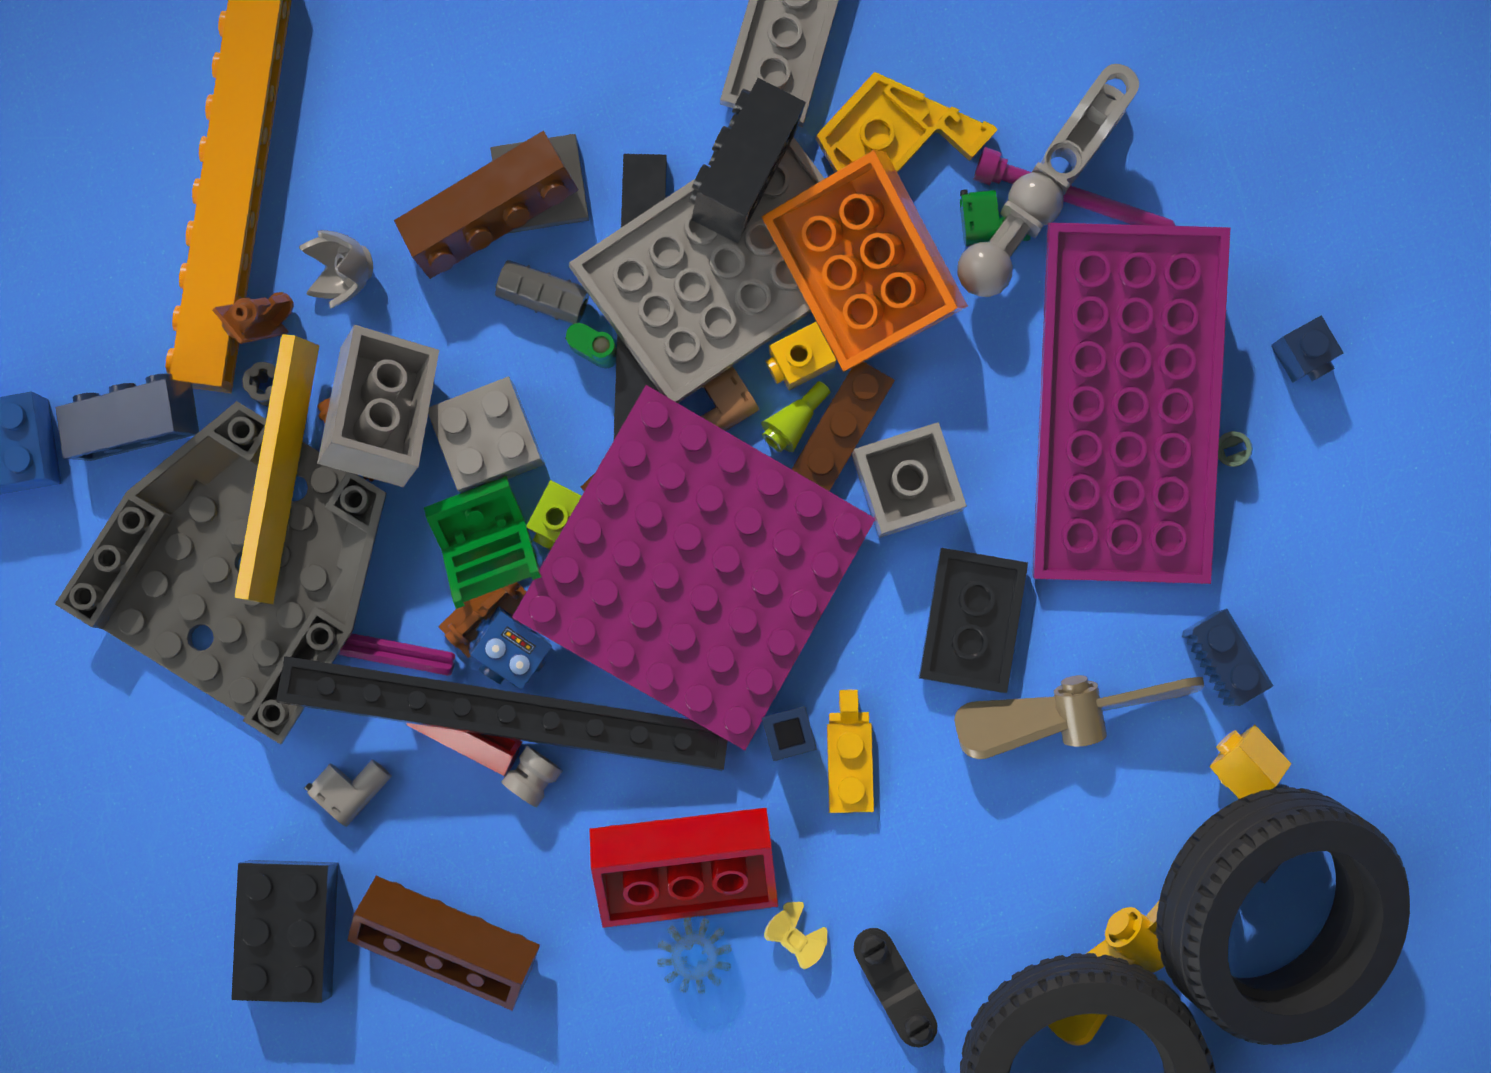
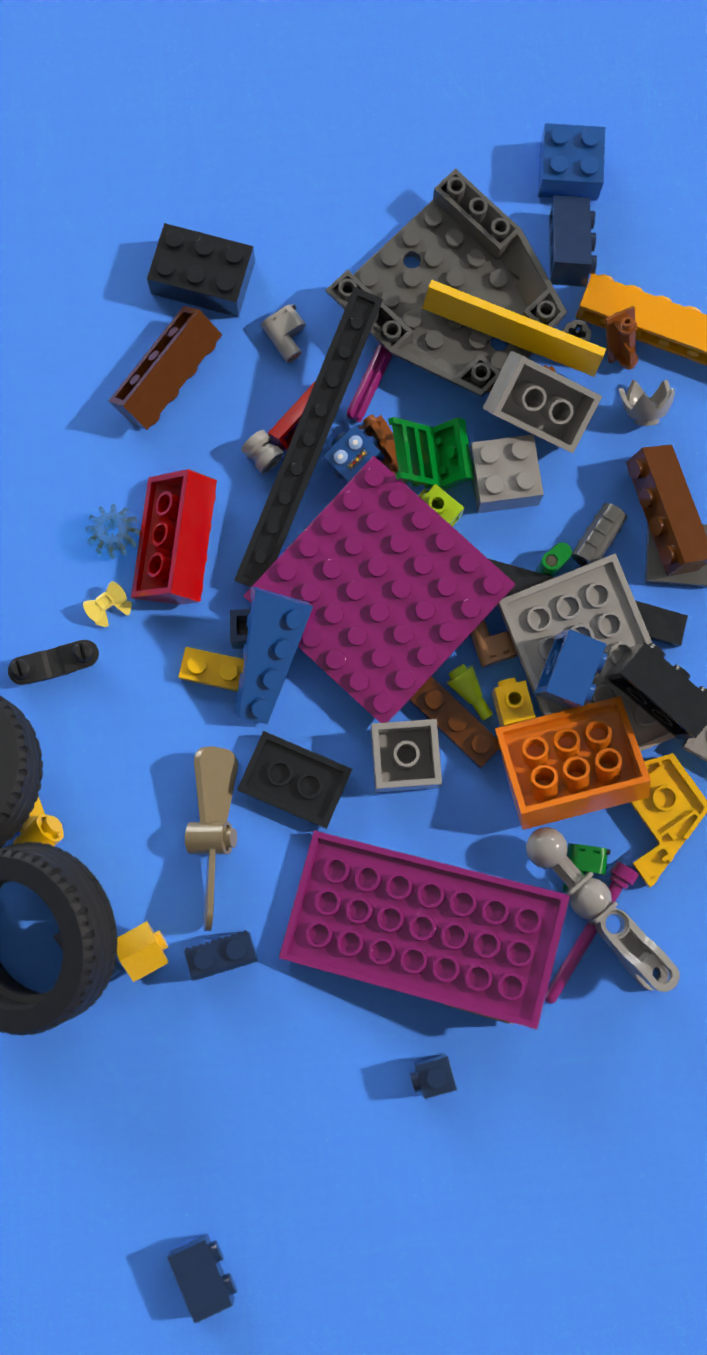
camera: 95 degrees right, 5 degrees down
sand green hinge [1218,431,1253,467] -> none
none -> blue wing [235,586,313,724]
none -> blue brick [534,629,607,709]

